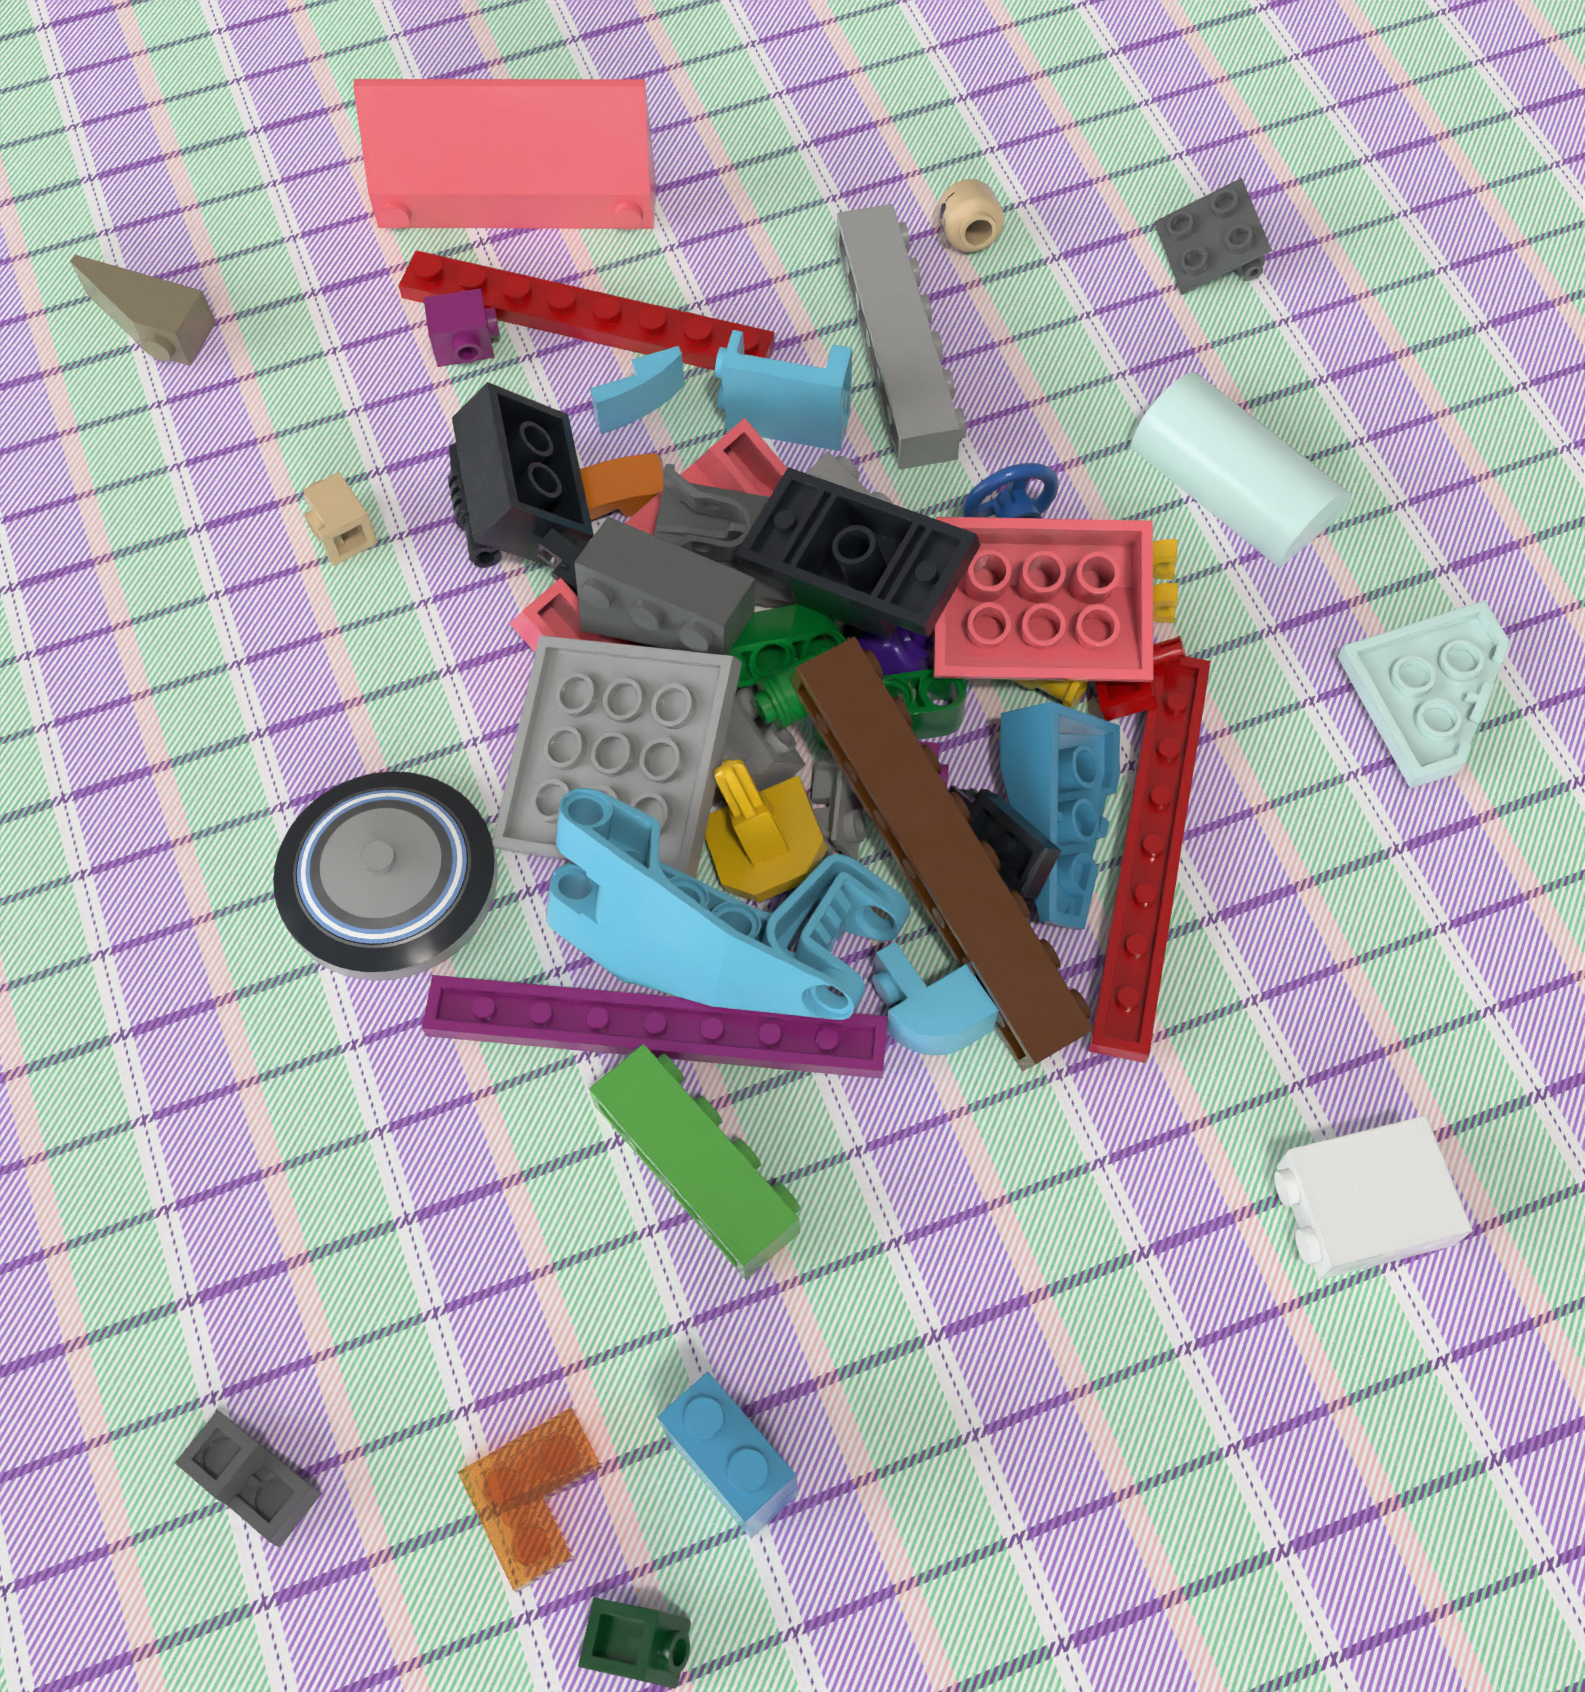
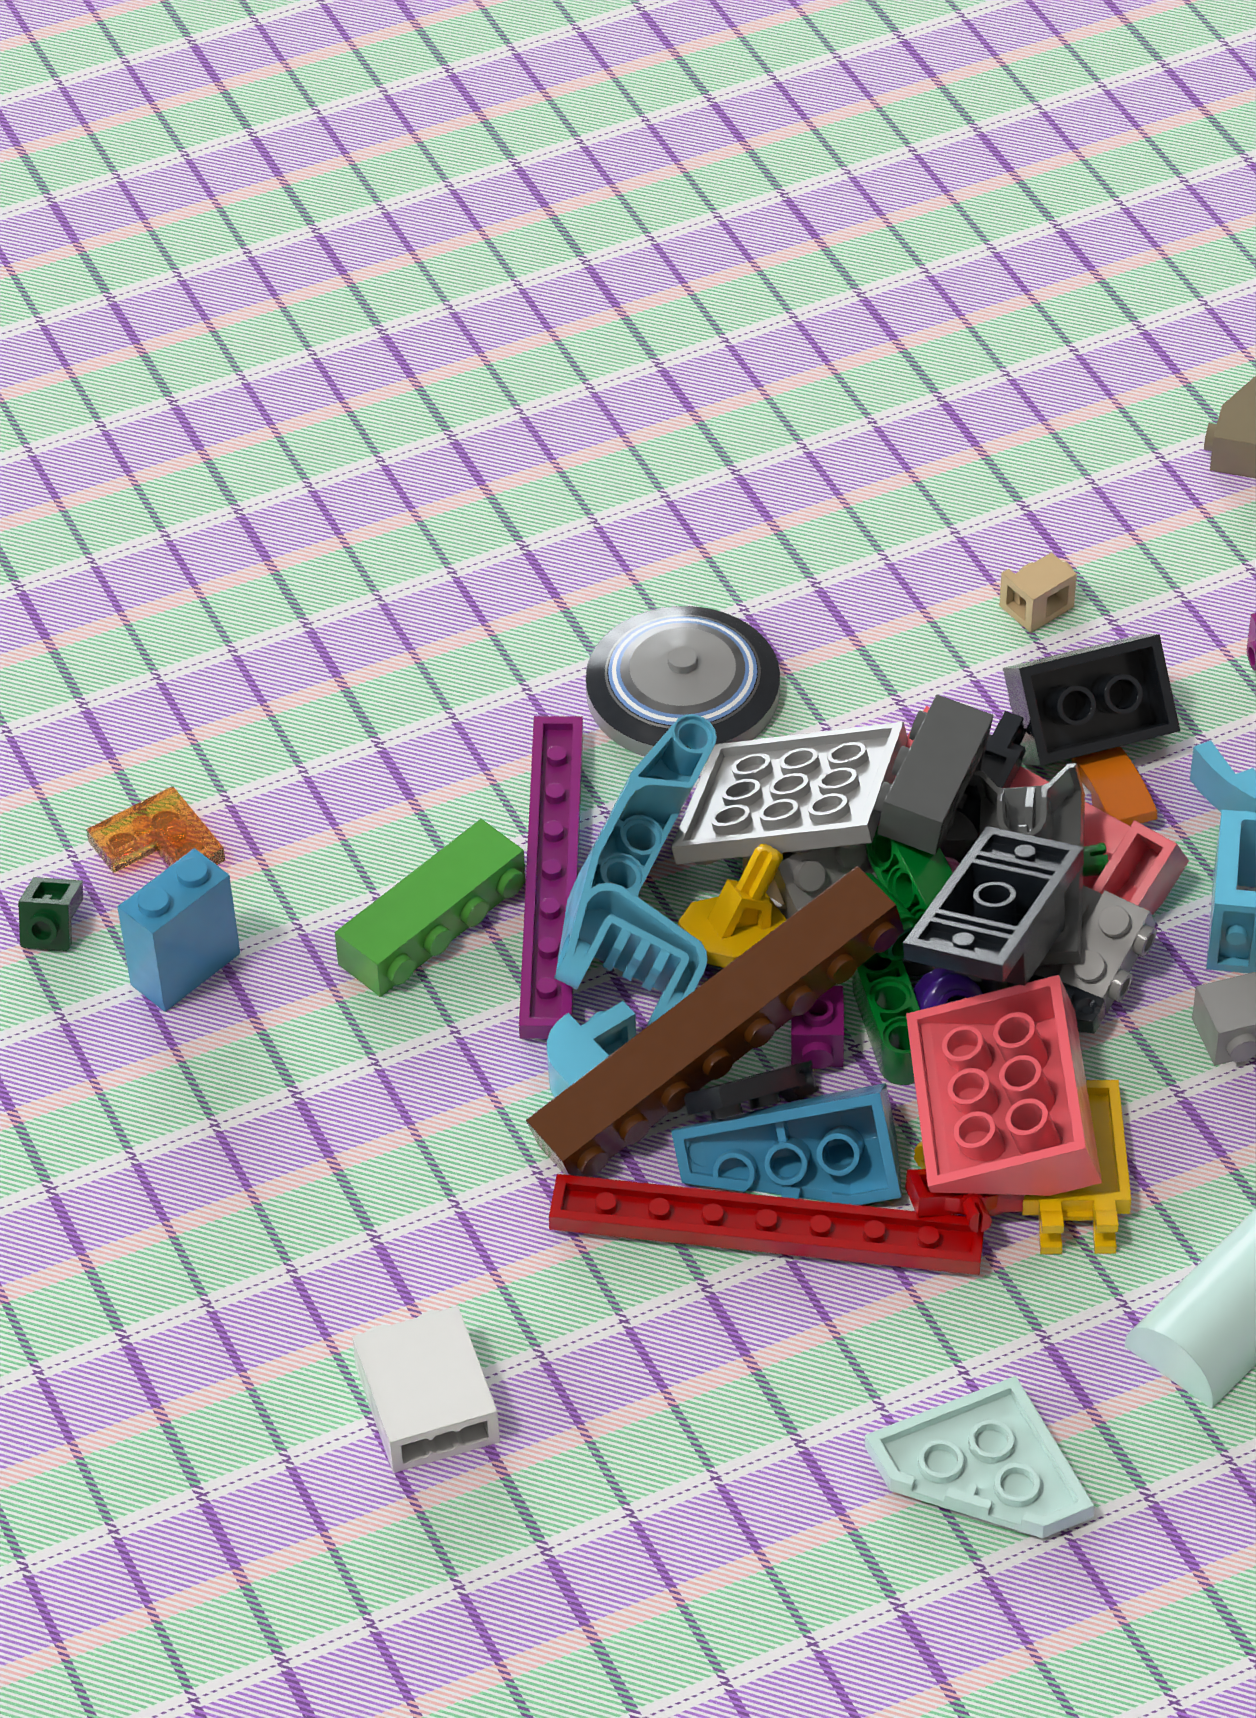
camera: 85 degrees right, 15 degrees down
dark grey slope [175,1410,322,1548] -> none
blue piece [962,463,1059,519] -> none

